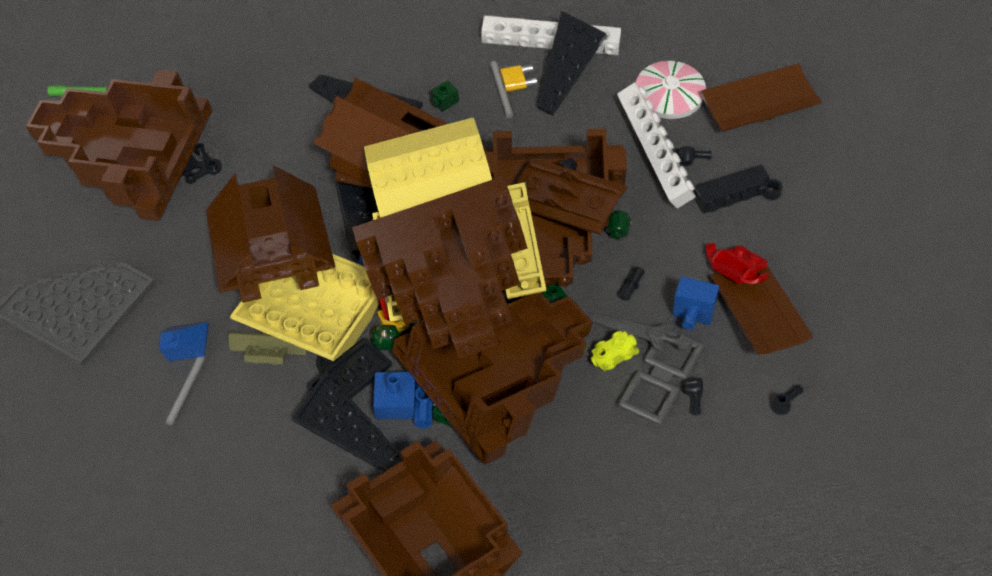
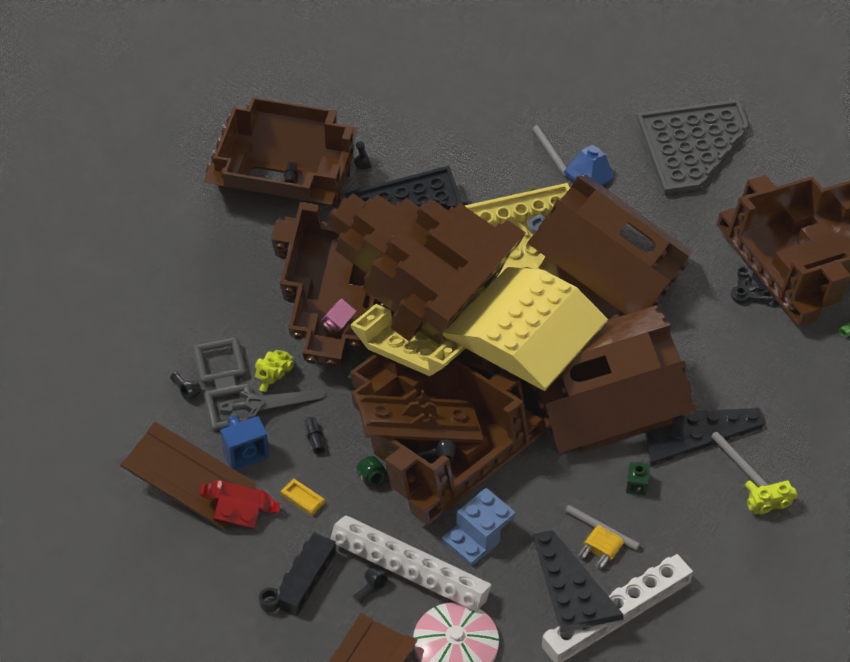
camera: 135 degrees right, 5 degrees down
black bar [771,384,804,415] -> none
none -> yellow tile [281,479,325,516]
none -> black axle [284,162,298,184]
none -> bright pink brick [321,298,356,333]
none -> medium blue bracket [442,488,516,567]
none -> sand blue tile [528,214,544,235]
none -> light grey bar [711,432,768,487]
none -> neon yellow brick [745,480,797,515]

